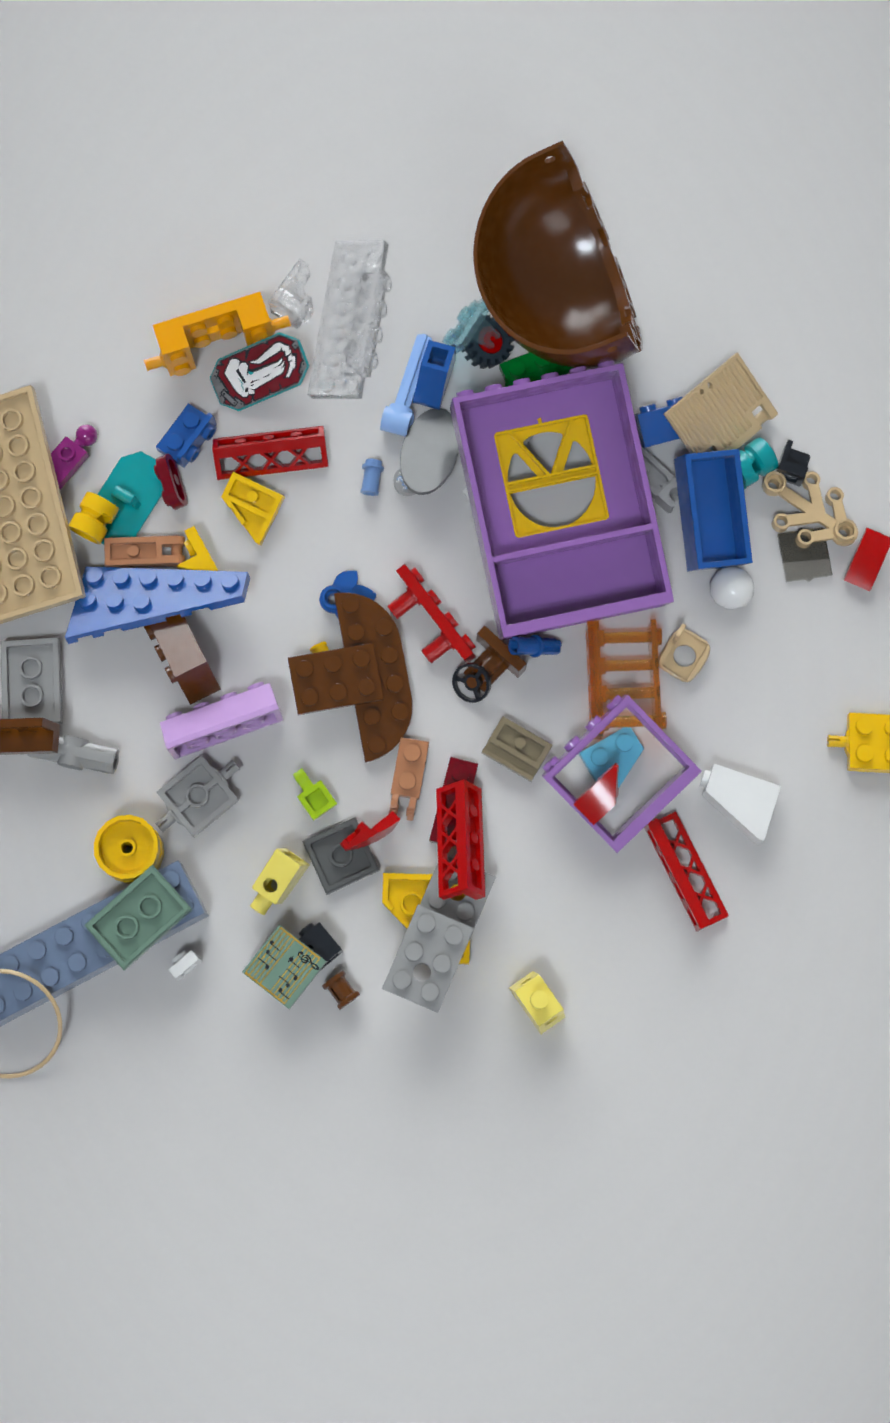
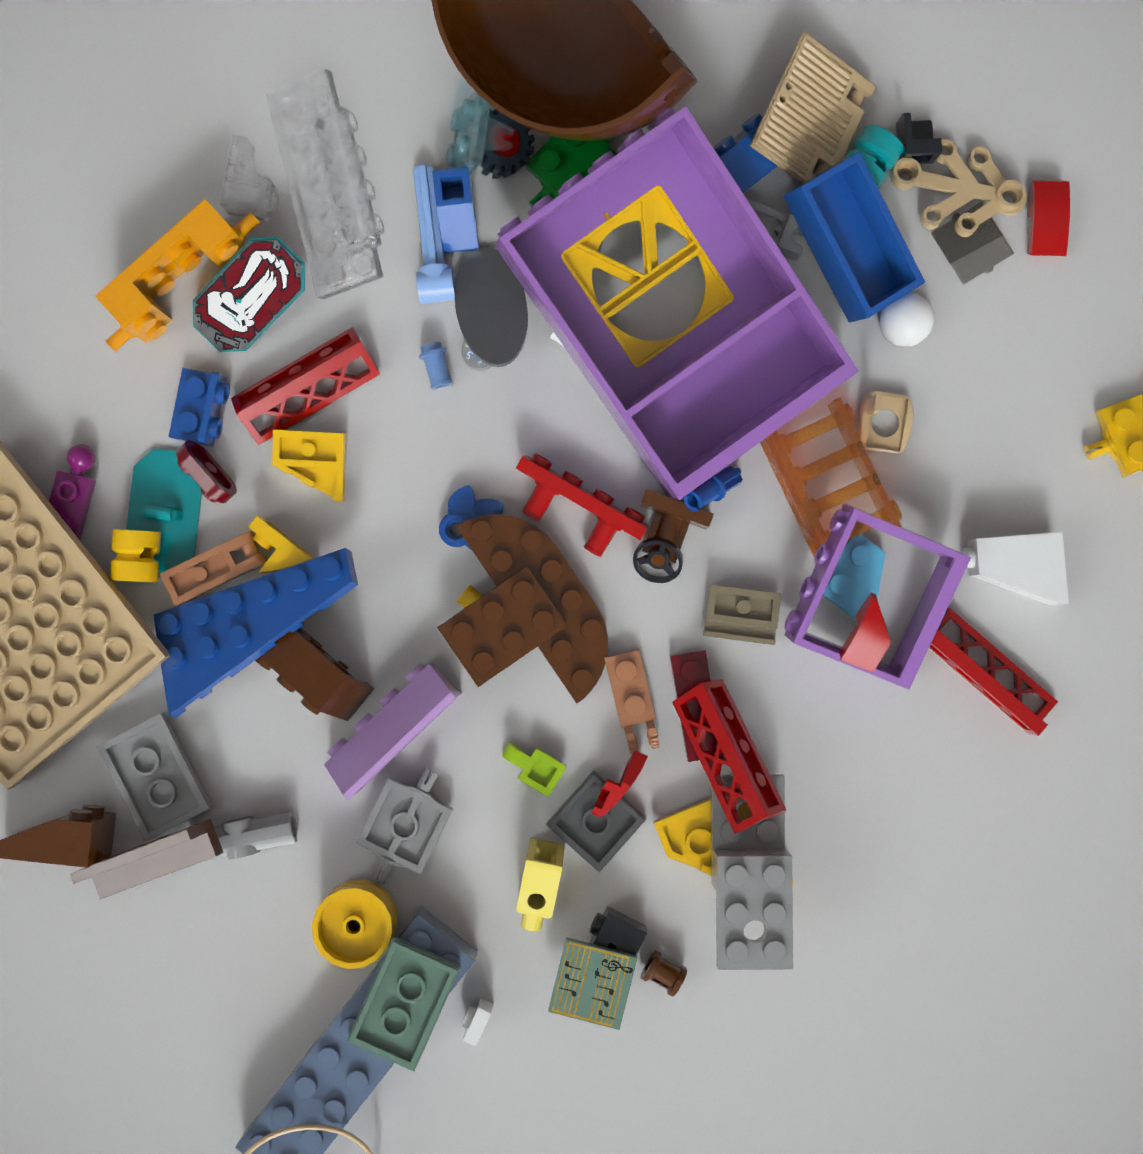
camera: 20 degrees left, 10 degrees up
light yellow torso [509,971,565,1034] -> none

